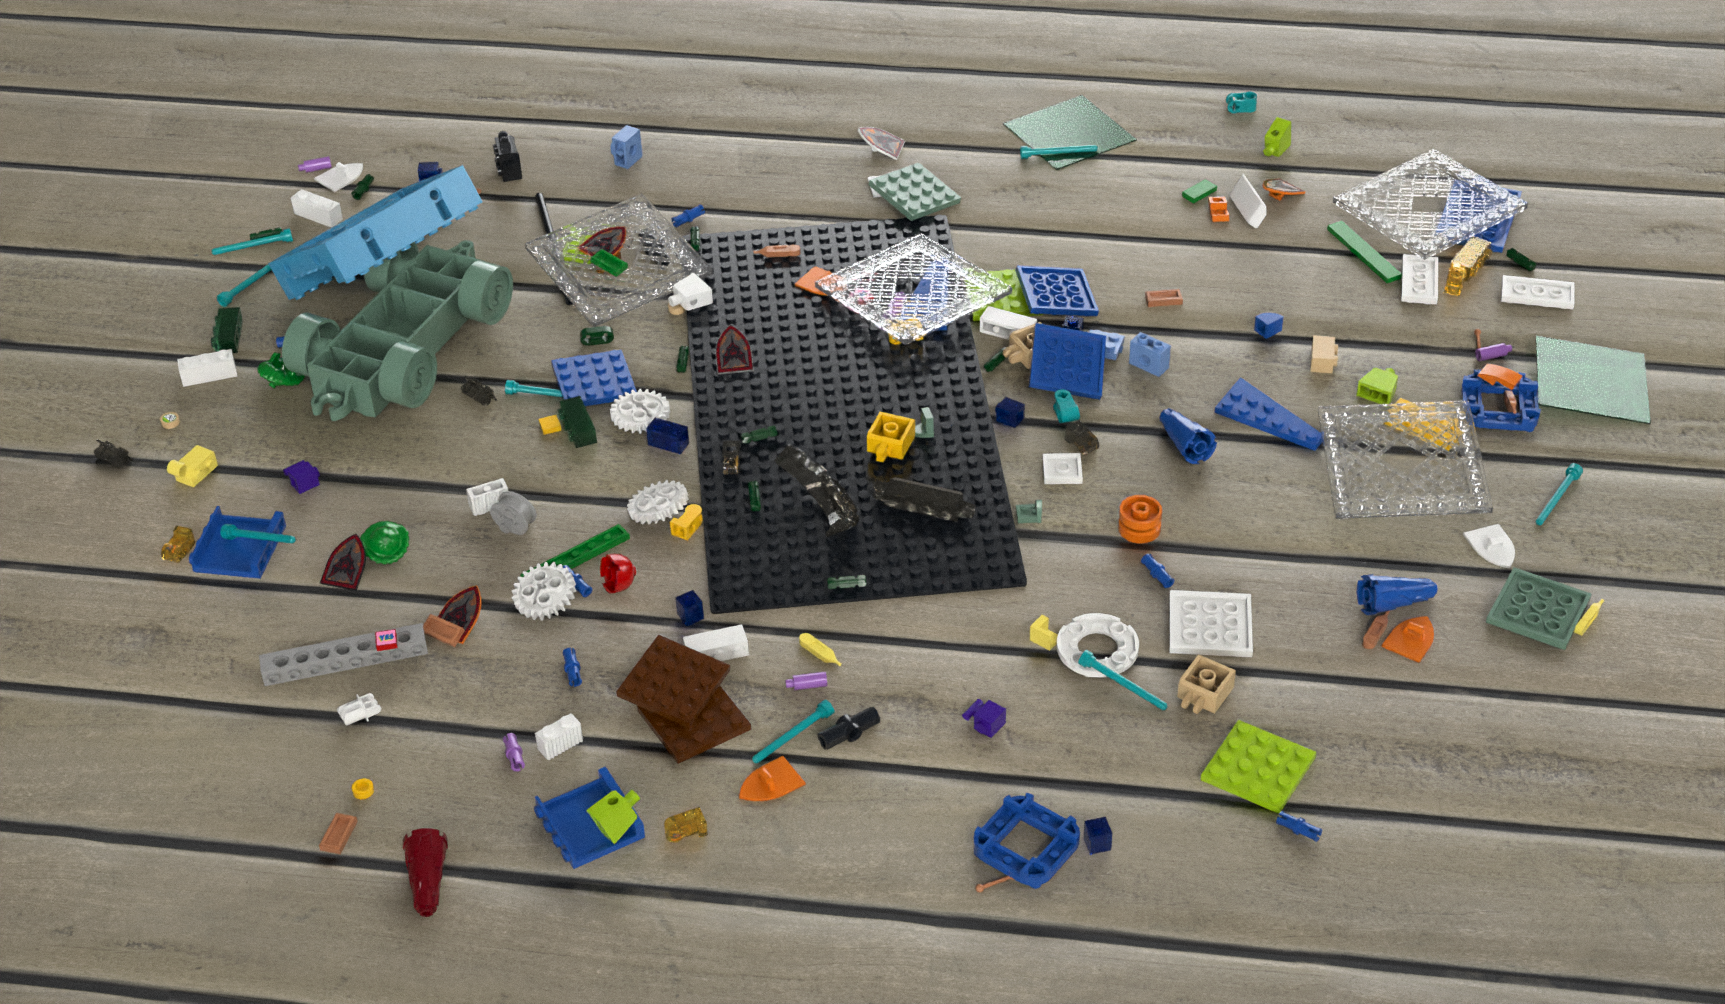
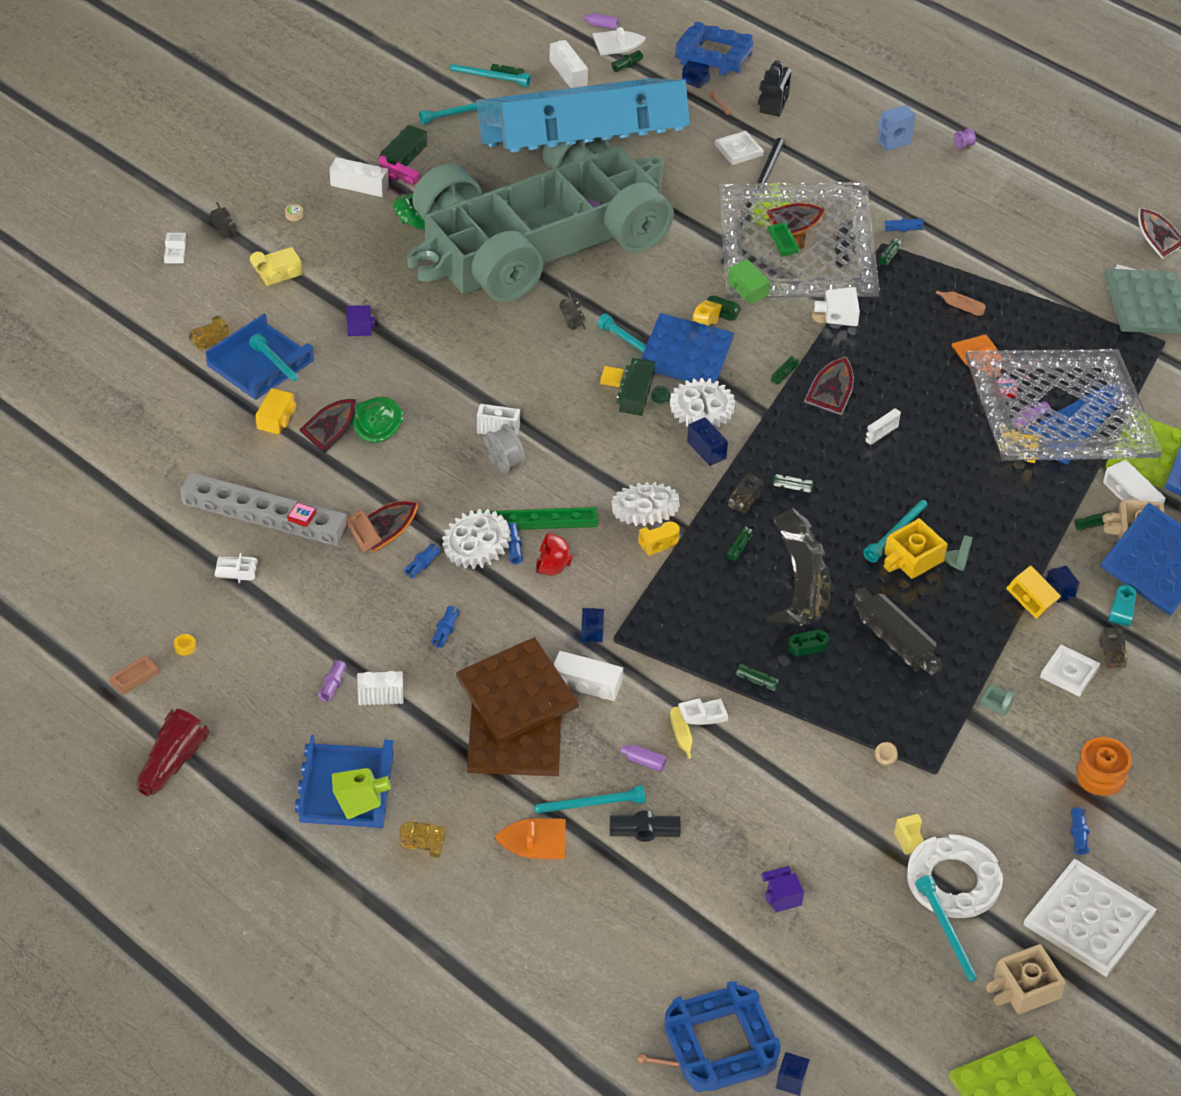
camera: 30 degrees right, 5 degrees up
none -> white slope [164,233,186,264]
none -> yellow brick [256,388,297,435]
none -> dark pink wing [378,156,422,185]
none -> blue pin [404,544,440,579]
none -> clear green plate [650,386,670,404]
none -> blue plate [675,22,753,75]
none -> white slope [678,698,728,725]
none -> yellow leg [693,300,722,326]
none -> white tile [715,131,764,165]
none -> bright green brick [727,259,770,304]
none -> dark green beam [788,630,829,656]
none -> teal piece [863,500,927,562]
none -> white tile [865,408,901,445]
none -> tan tile [875,742,898,766]
none -> medium lavender wheel [954,128,976,149]
none -> yellow brick [1006,566,1061,619]

